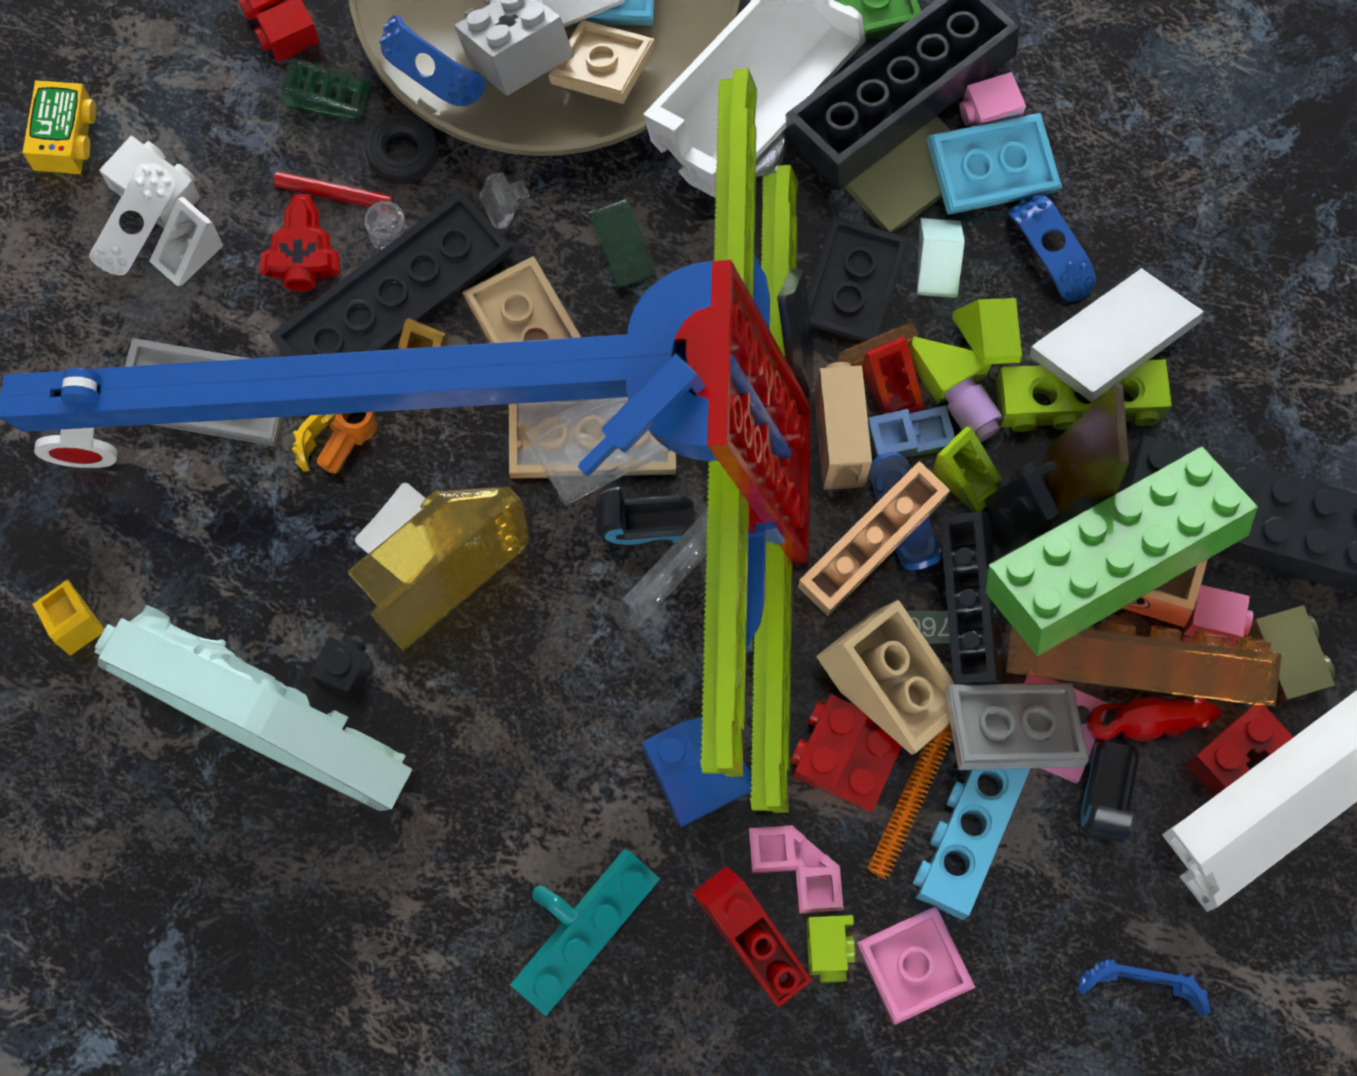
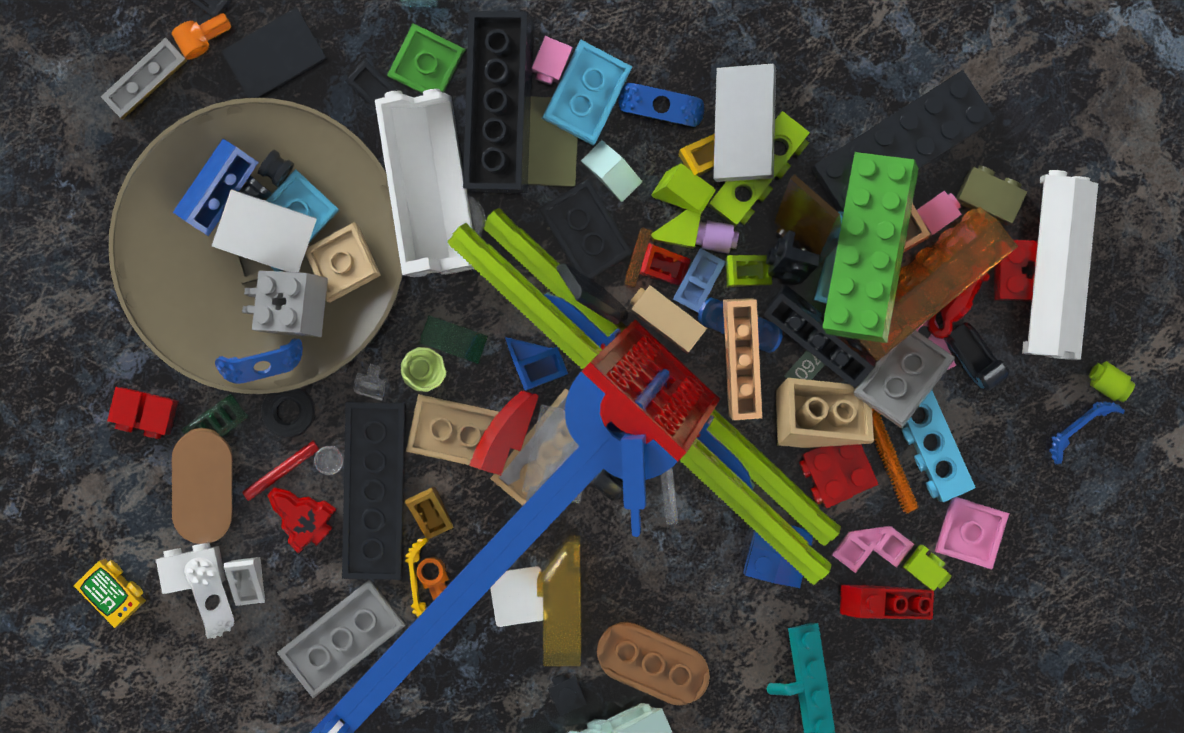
camera: 45 degrees left, 15 degrees up
none -> medium nougat tile [172,428,233,544]
none -> yellowish green hair [401,347,447,392]
none -> medium nougat tile [597,622,710,705]
none -> yellow slope [678,134,715,176]
none -> lime brick [1089,361,1135,402]

